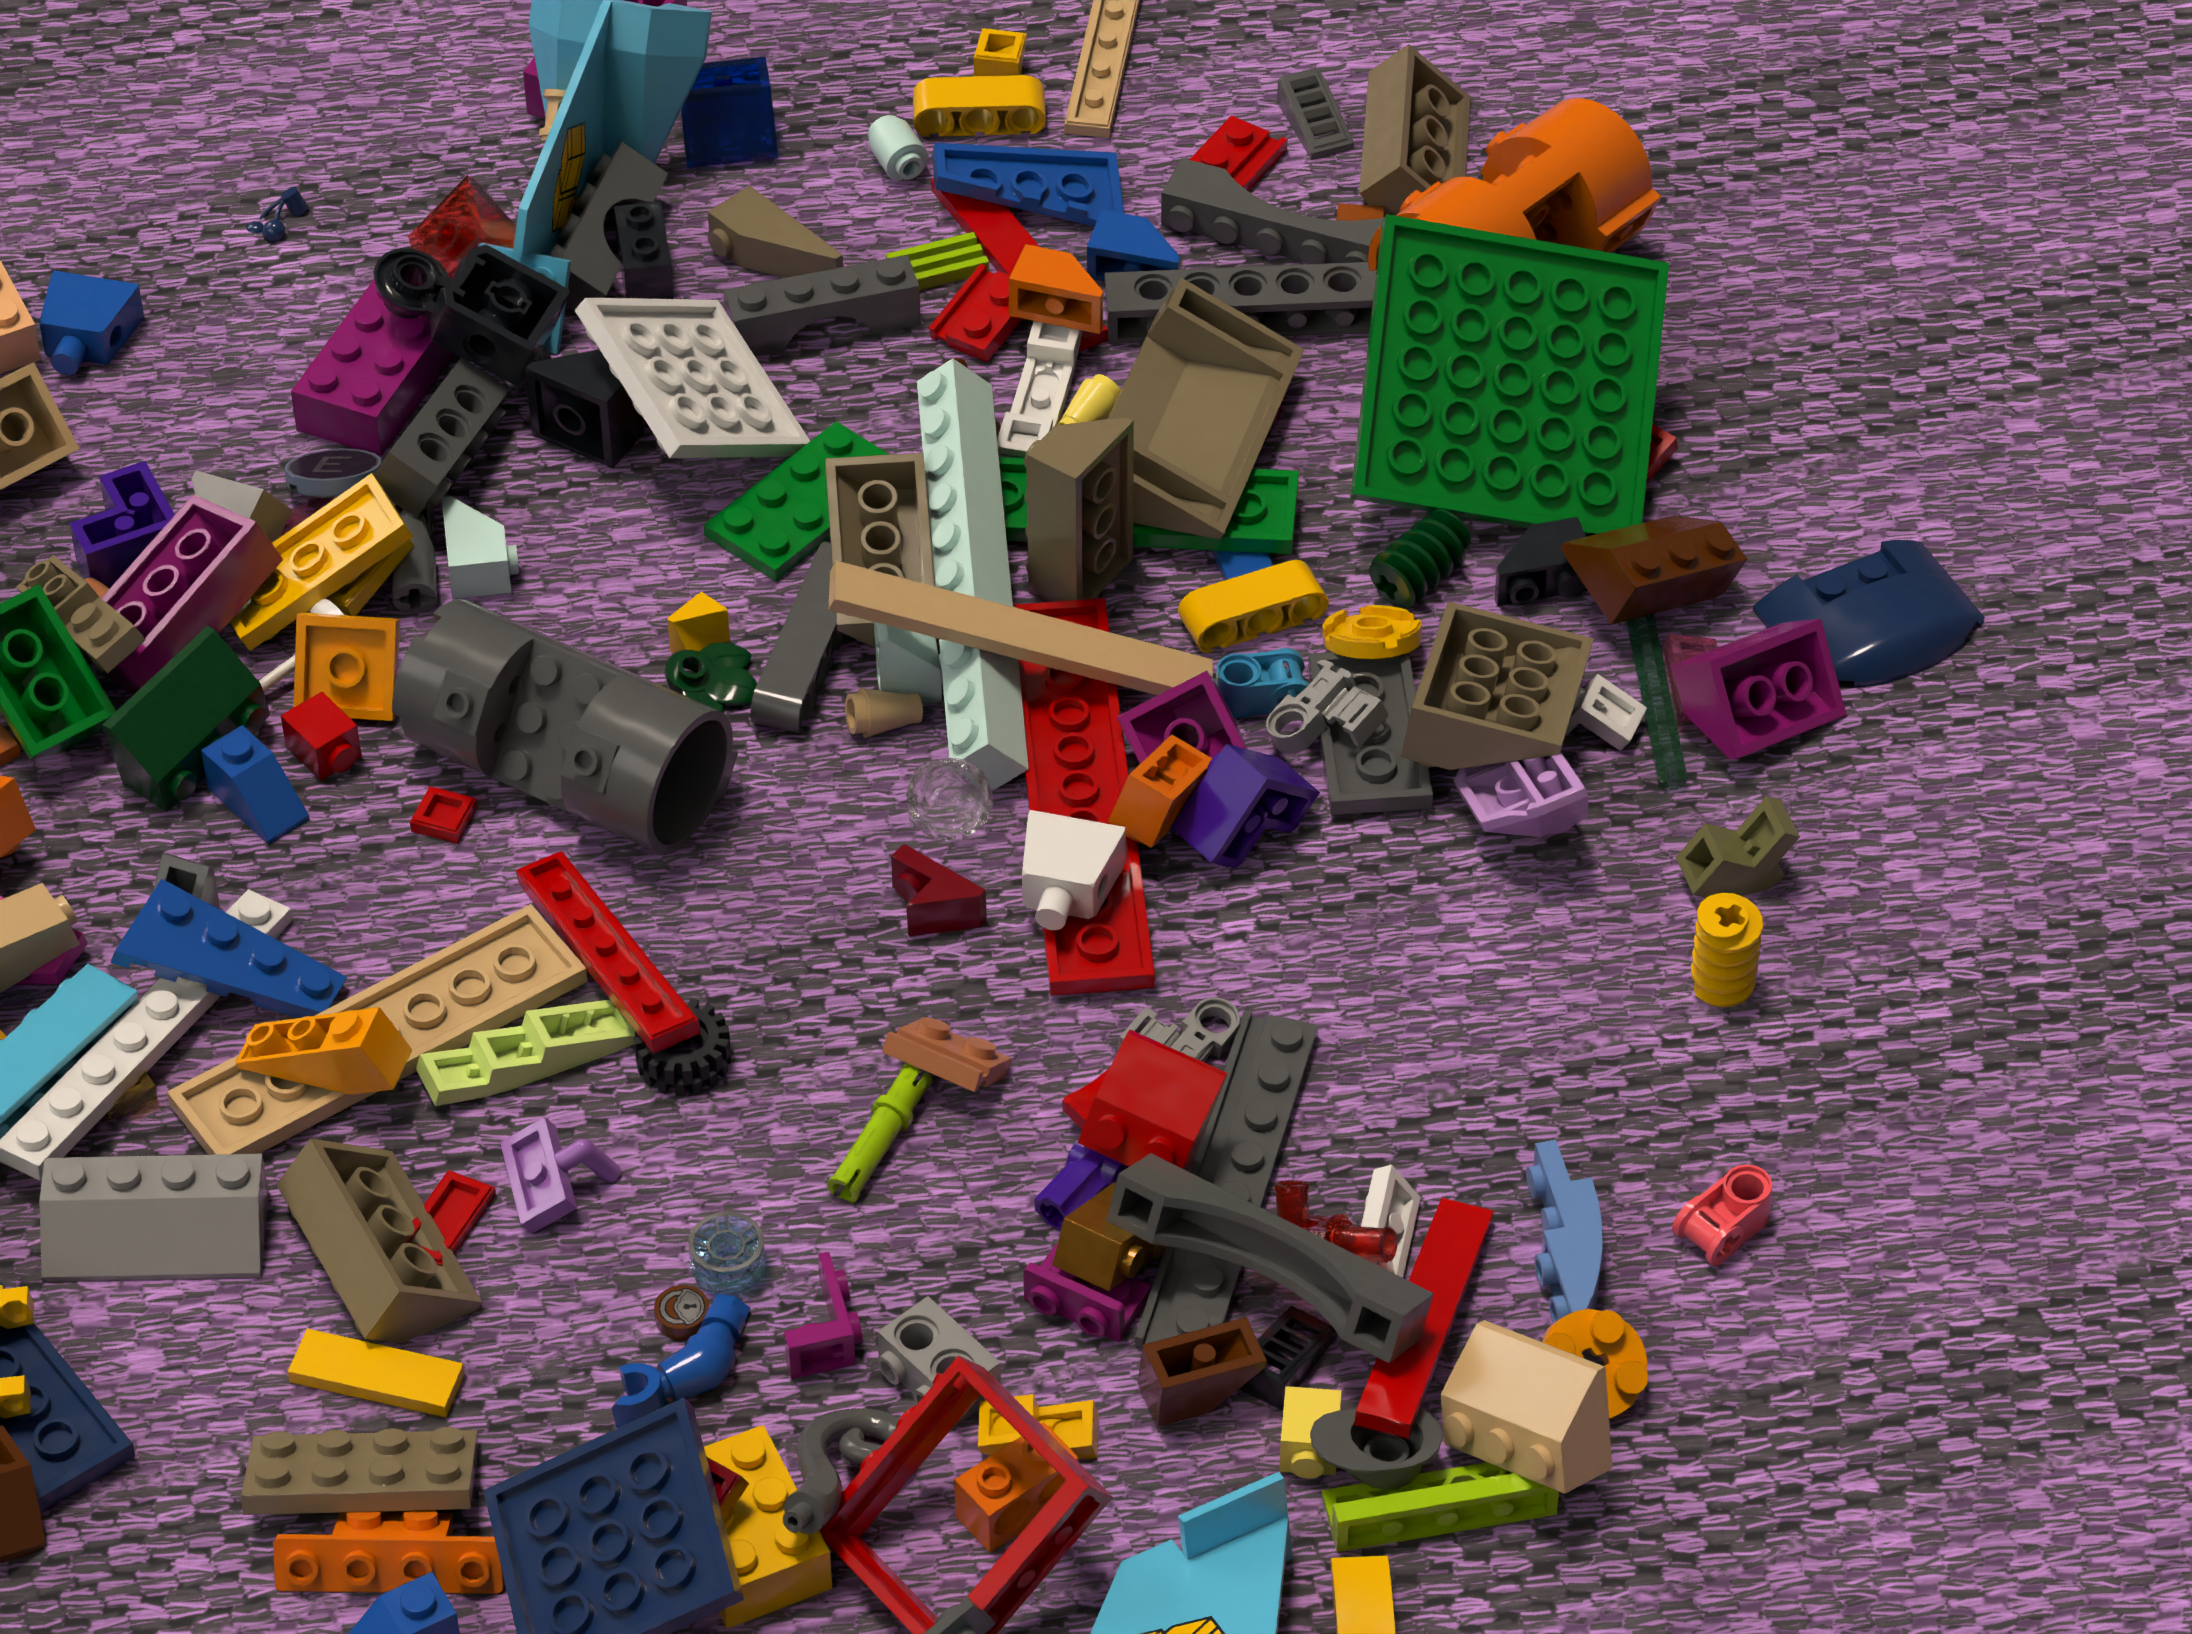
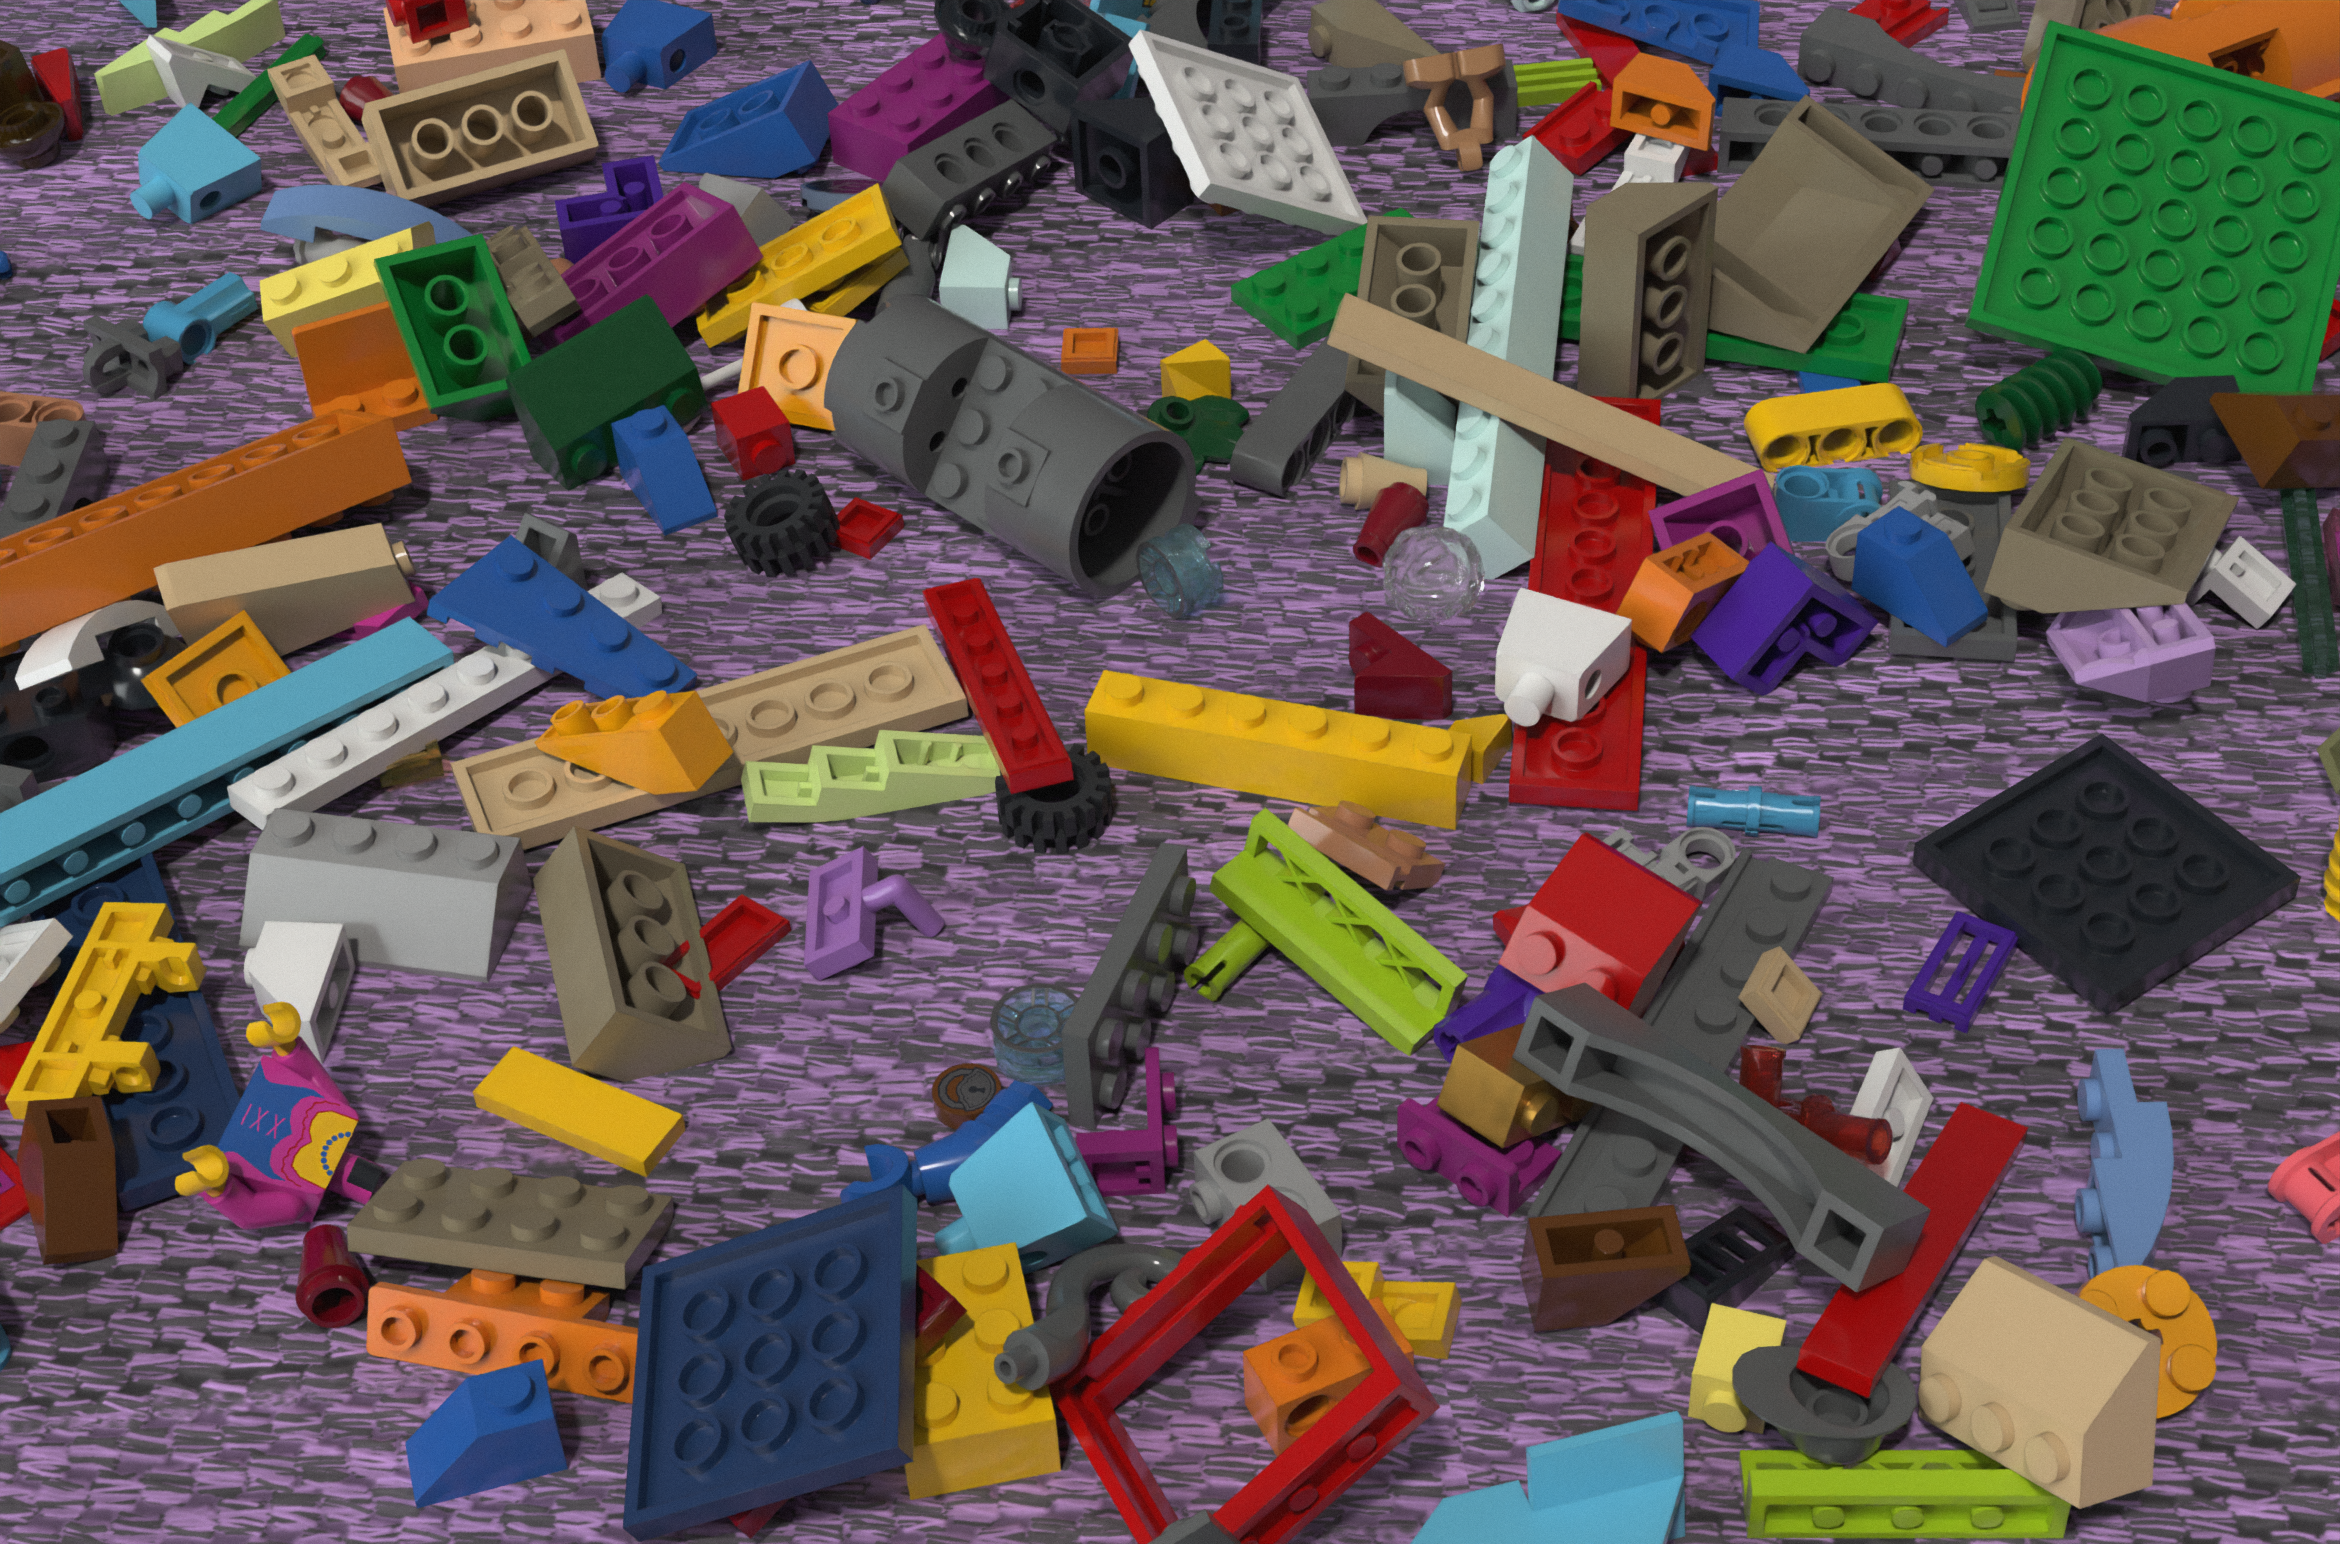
camera: 15 degrees right, 5 degrees down
none -> torso [175,1002,384,1230]
none -> white slope [244,921,356,1064]
none -> dark red cone [295,1224,370,1328]
none -> blue slope [658,60,839,178]
none -> black tyre [724,469,840,577]
none -> medium azure torso [934,1102,1119,1275]
none -> orange tile [1061,327,1119,374]
none -> dark grey plate [1061,842,1199,1130]
none -> yellow brick [1084,670,1472,830]
none -> clear light blue wheel [1136,523,1224,619]
none -> lime fence [1209,807,1468,1057]
none -> dark red cone [1353,482,1430,568]
none -> medium nougat piece [1402,44,1506,171]
none -> yellow slope [1448,714,1512,785]
none -> dark azure pin [1686,785,1821,838]
none -> tan tile [1738,946,1822,1044]
none -> blue slope [1851,506,1988,648]
none -> dark purple tile [1903,911,2019,1034]
none -> black plate [1912,733,2301,1015]

